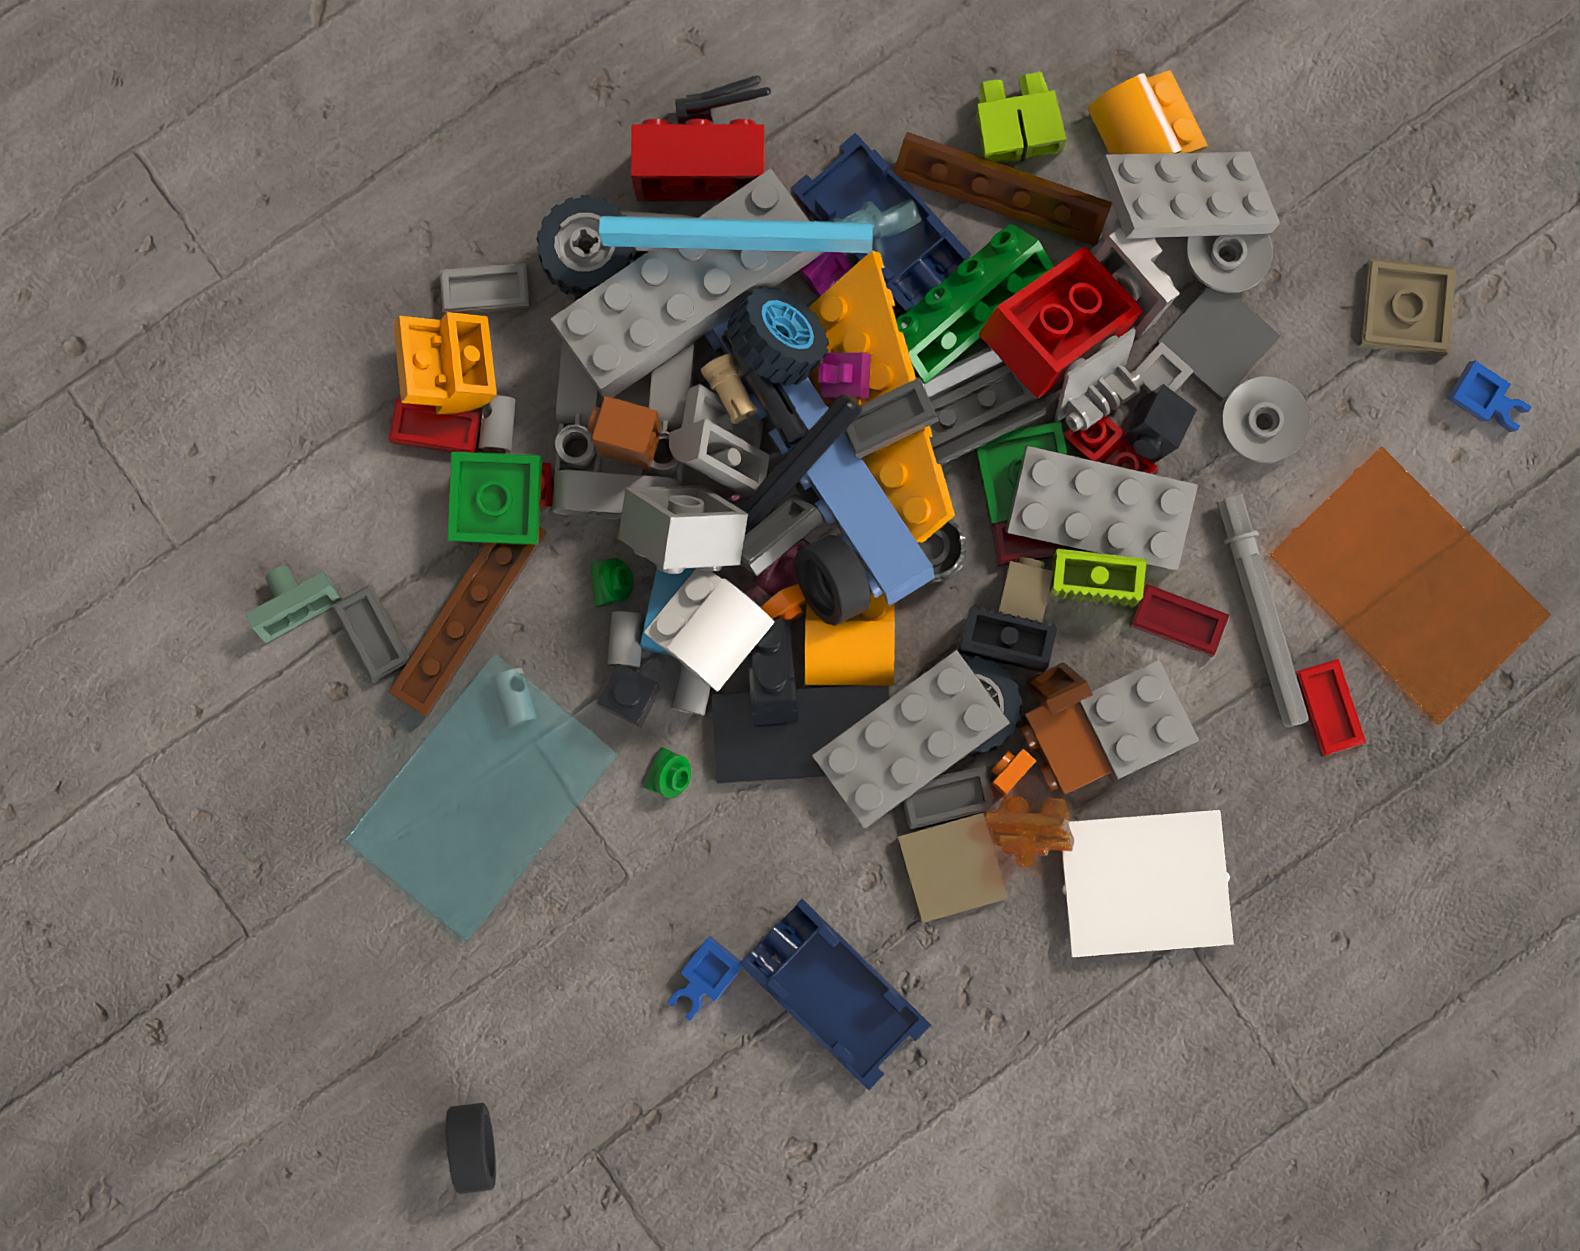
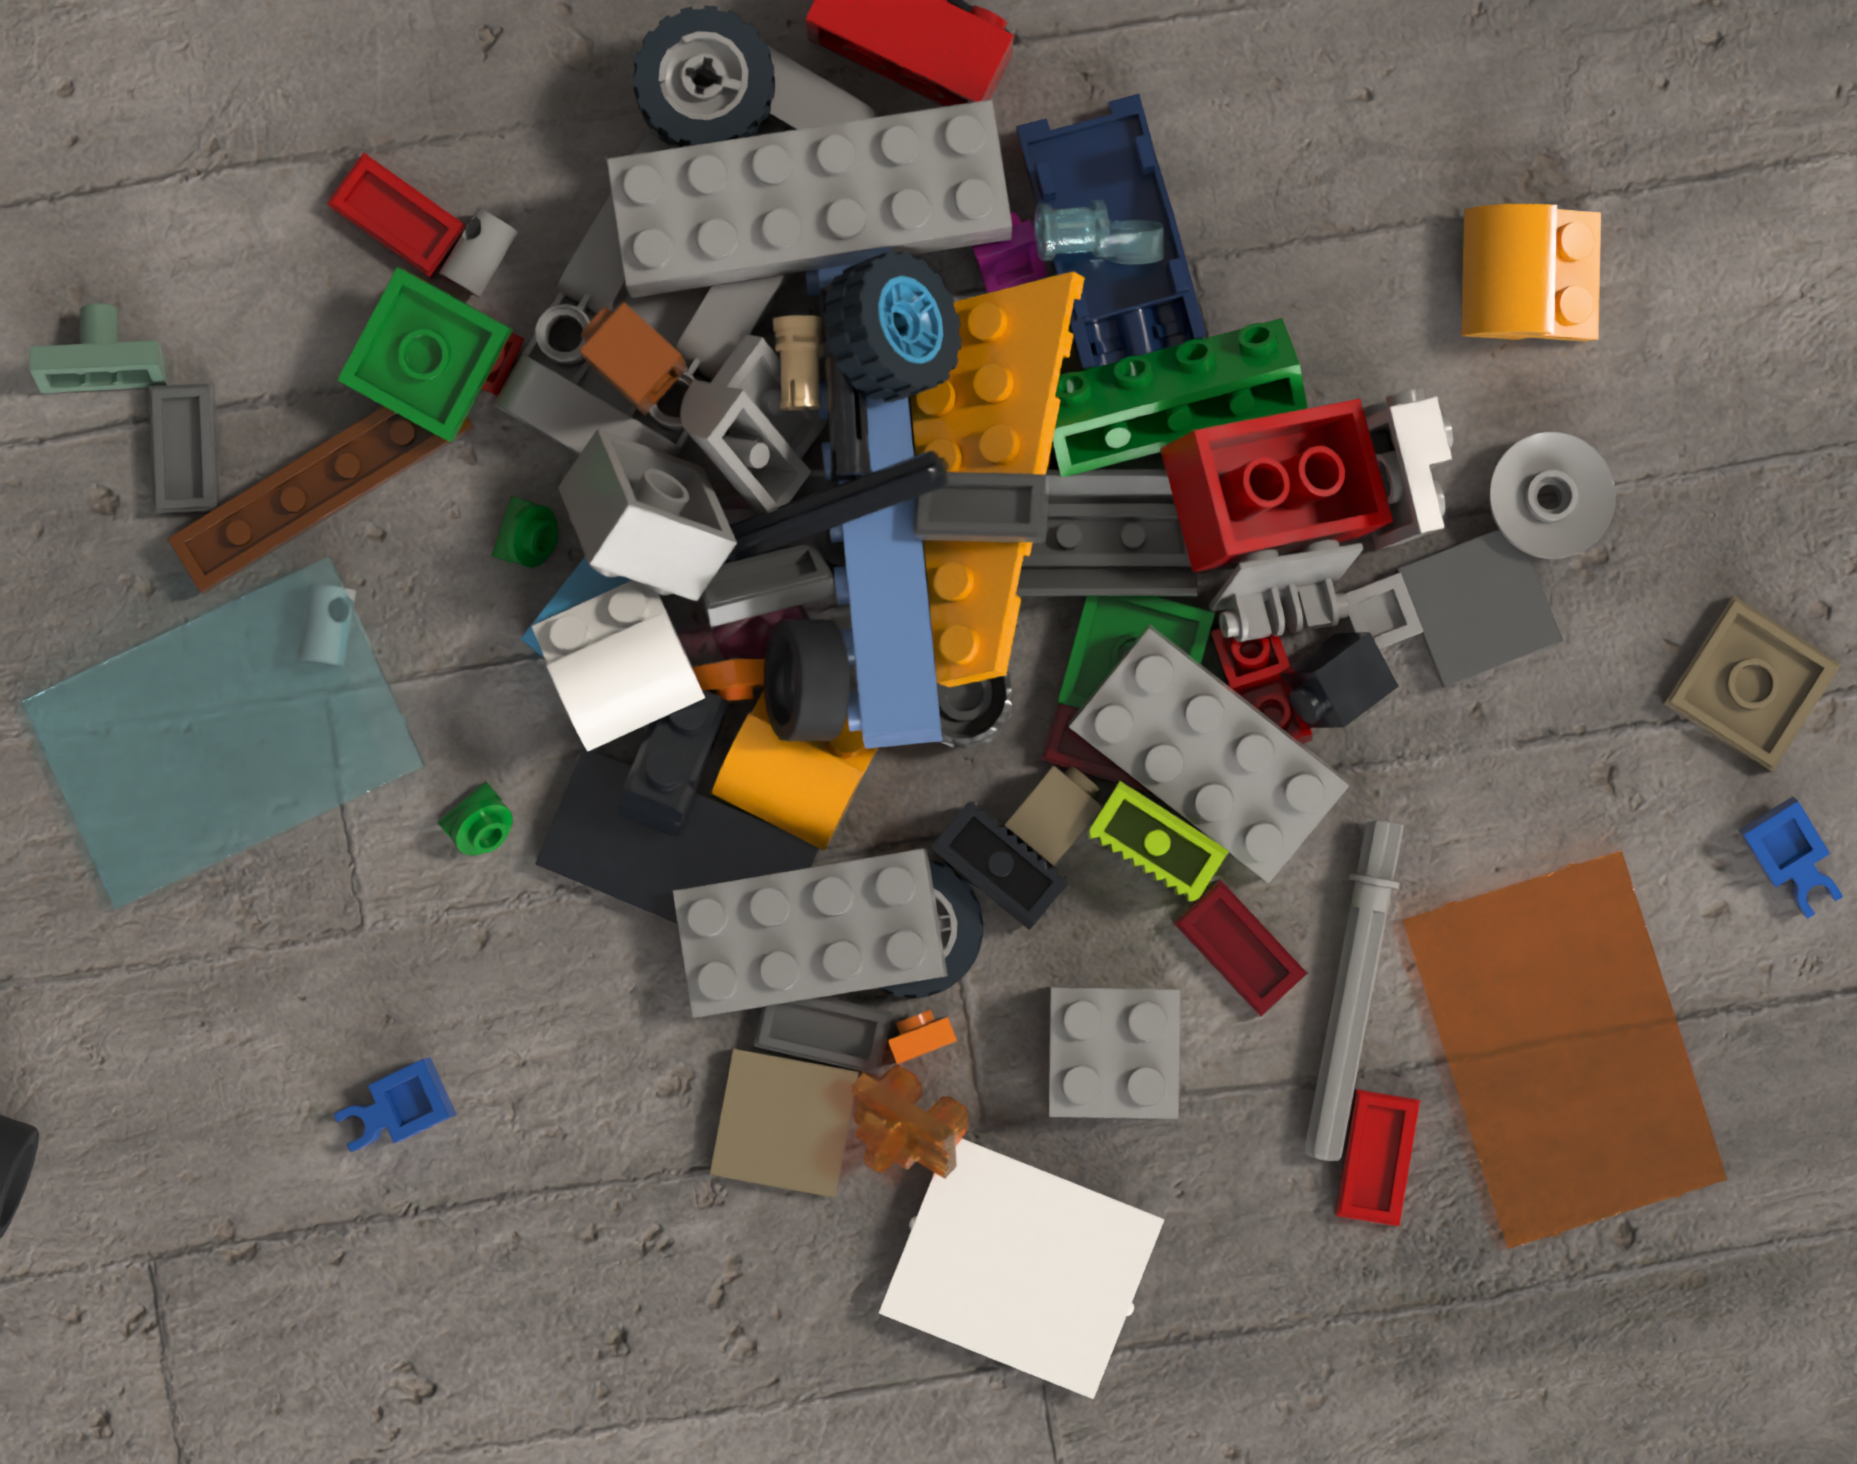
camera: 25 degrees right, 5 degrees up
light orange brick [393,312,497,414] -> none
light grey tile [440,263,530,315] -> none
black brick [598,664,661,728] -> none
medium azure tile [599,216,873,253] -> none
light grey piece [607,611,644,668] -> none
light grey piece [672,664,711,716] -> none
dark blue piece [739,899,931,1090] -> none
magenta tile [818,352,871,399] -> none
reddish brown plate [894,132,1112,246] -> none
lime hips [975,72,1067,163] -> none
dark orange brick [1019,702,1113,797] -> none
reddish brown tile [1025,662,1093,715] -> none
light grey plate [1098,152,1280,239] -> none
light grey dish [1222,376,1310,463] -> none

